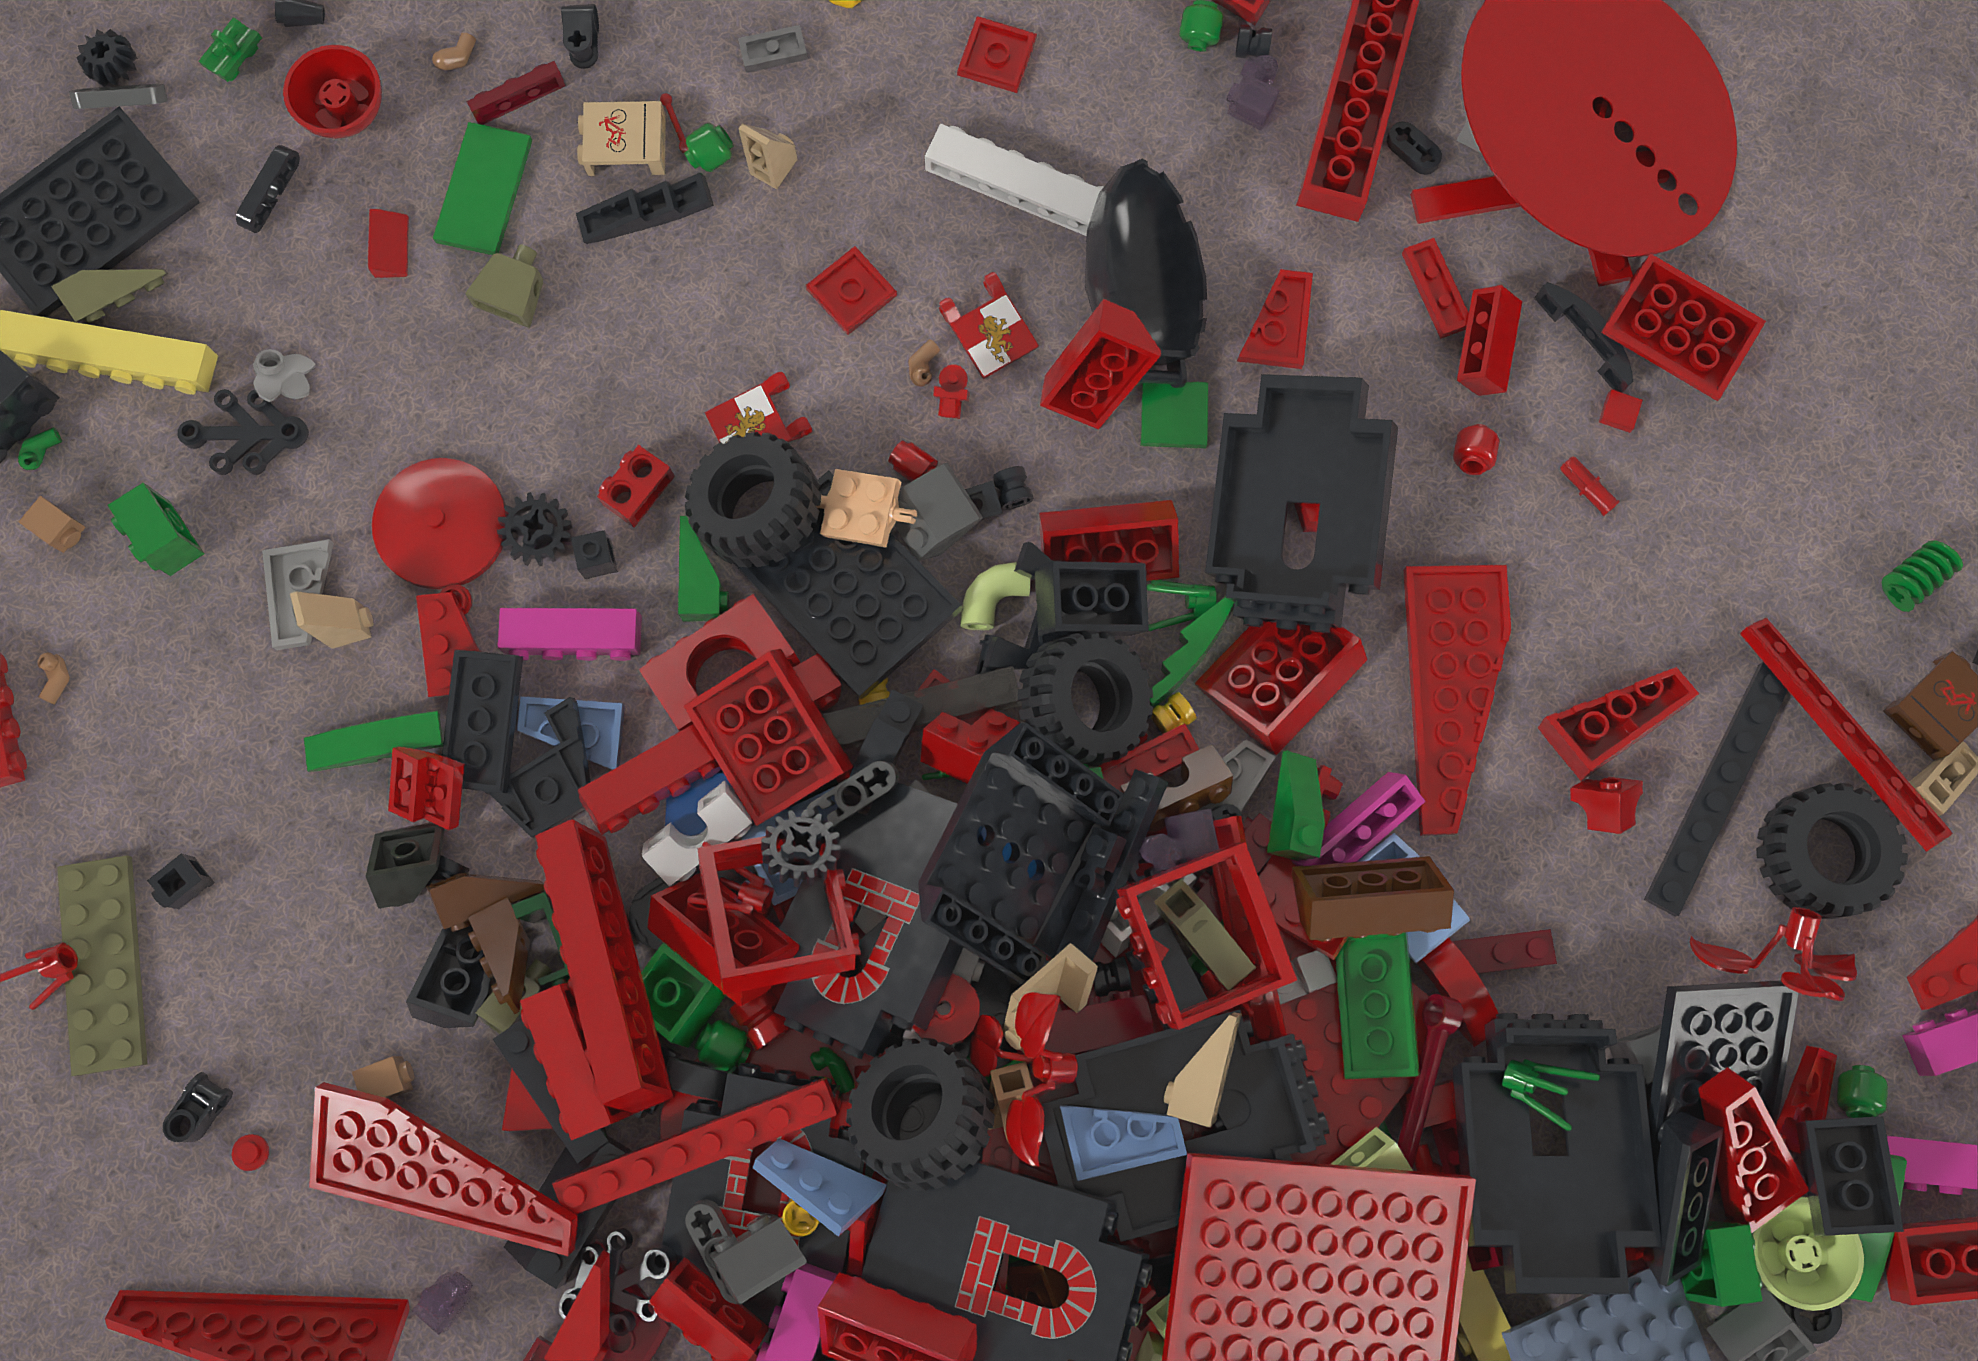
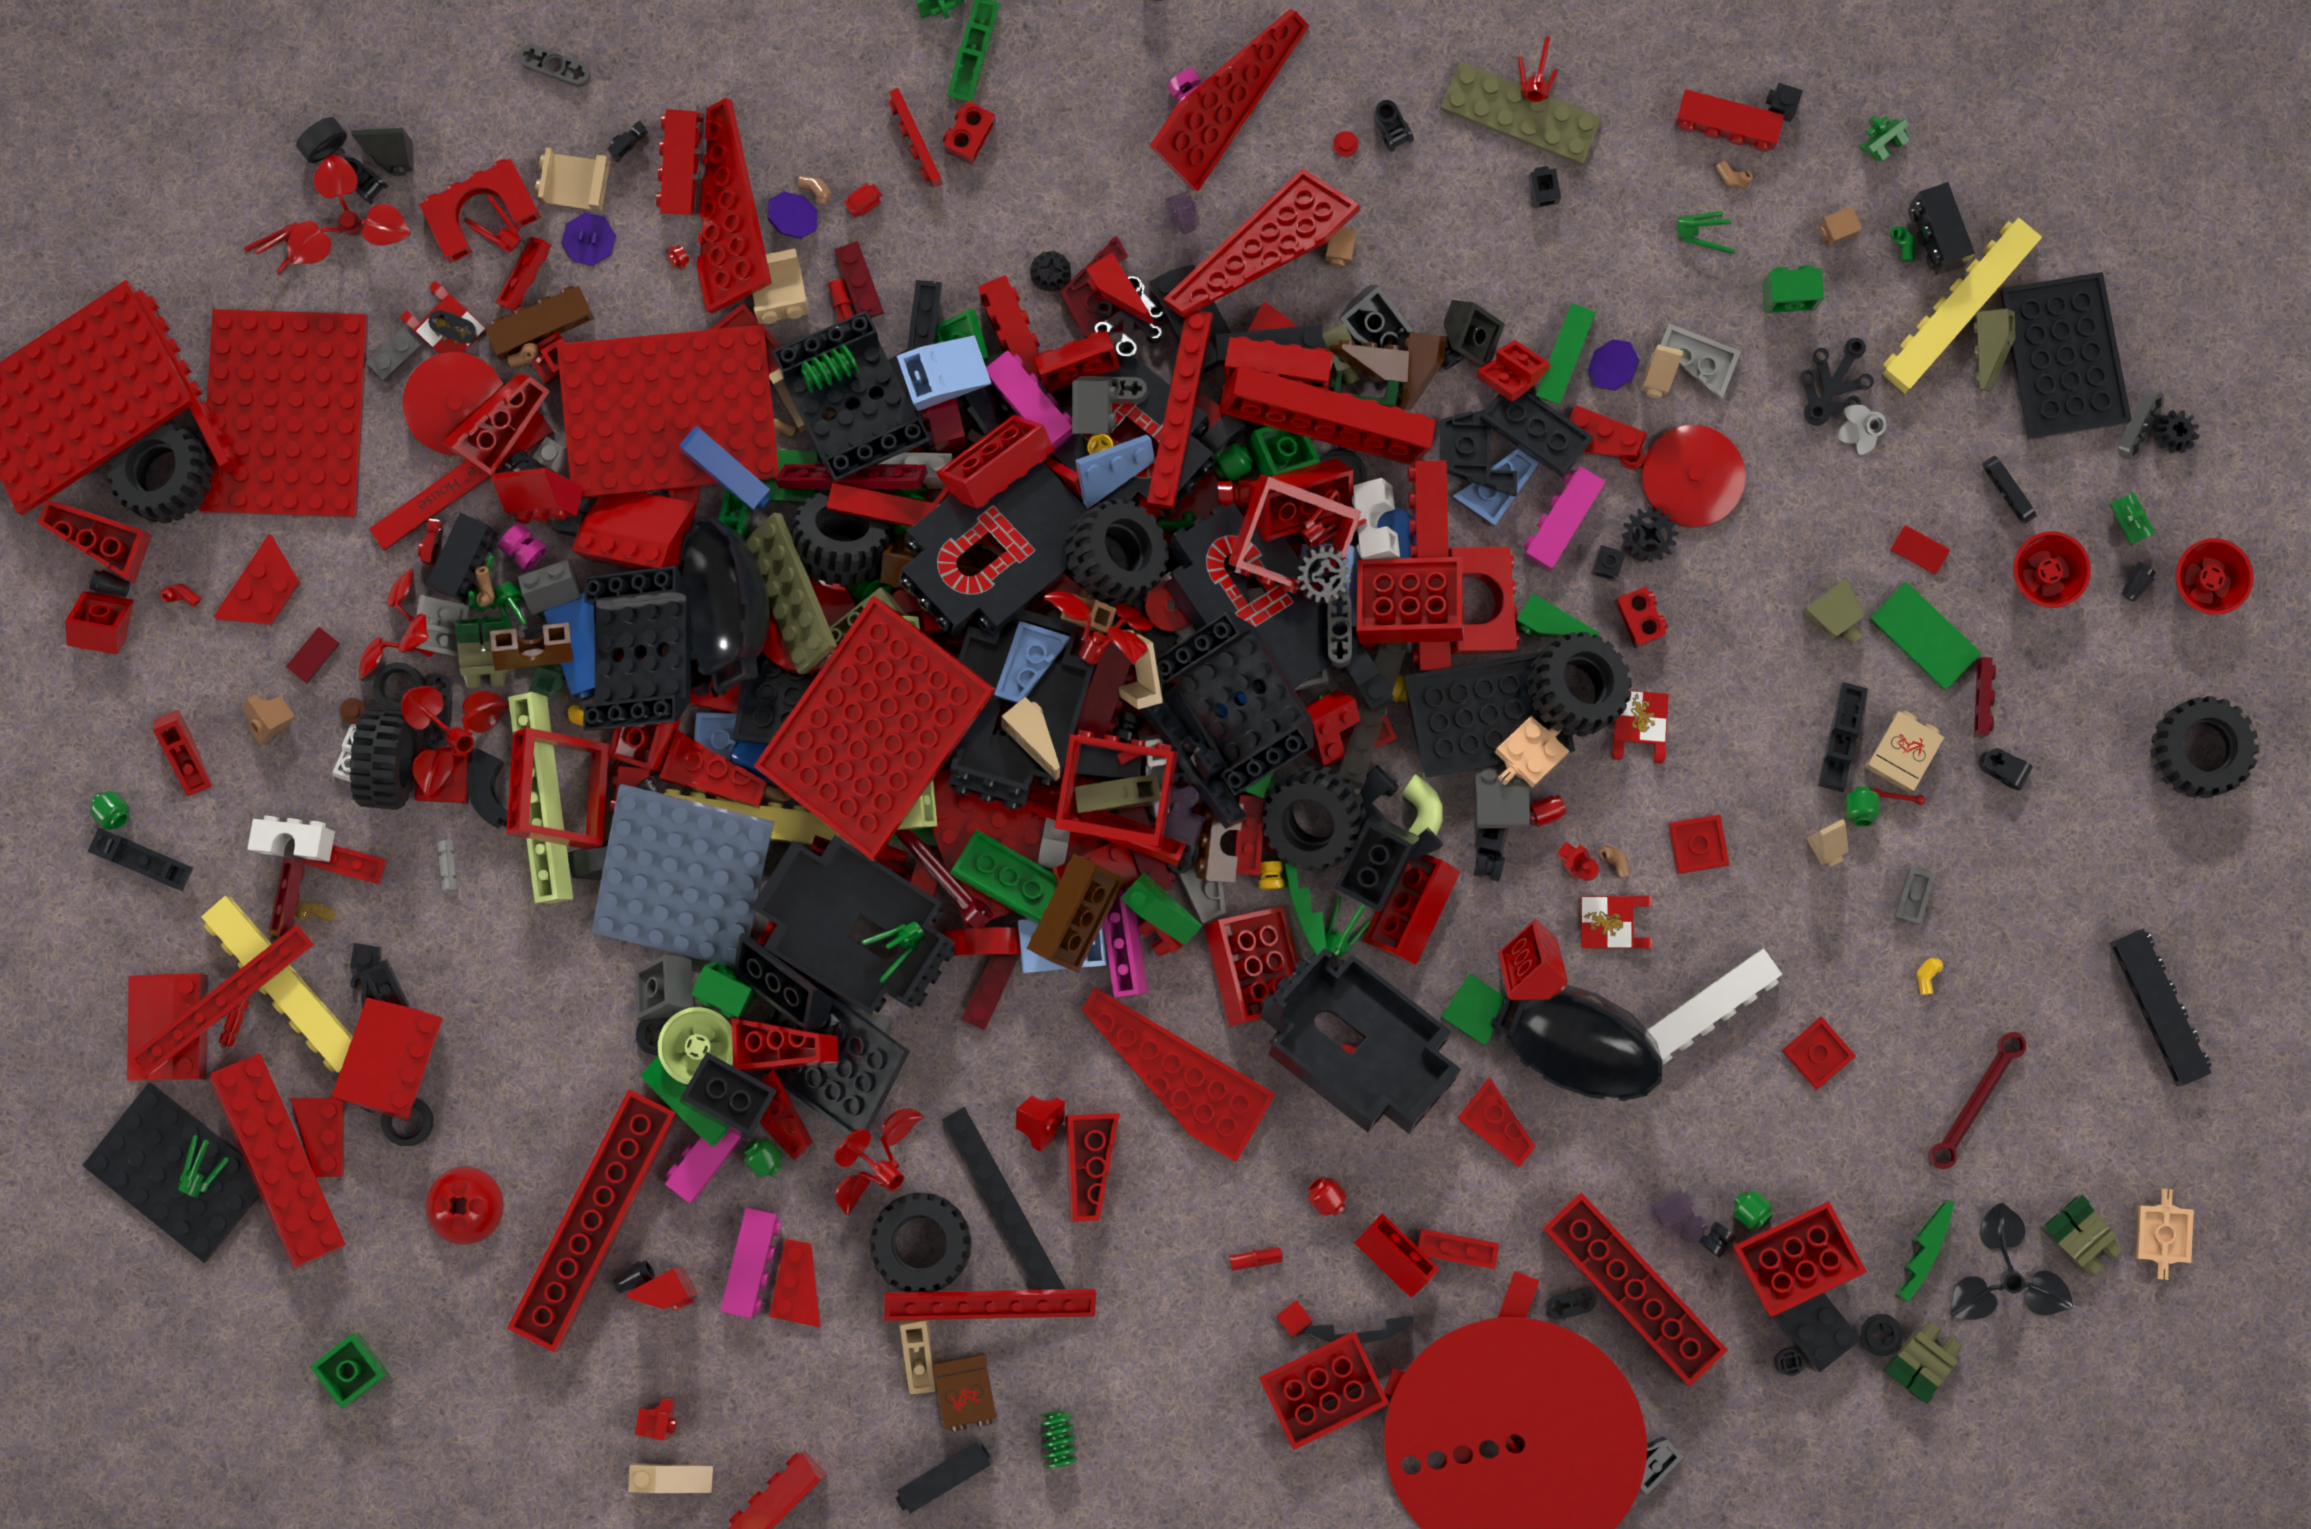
camera: 125 degrees right, 5 degrees up
medium nougat arm [432,33,476,70] -> none
none -> dark purple piece [1588,339,1640,391]
none -> green plant [1677,211,1735,254]

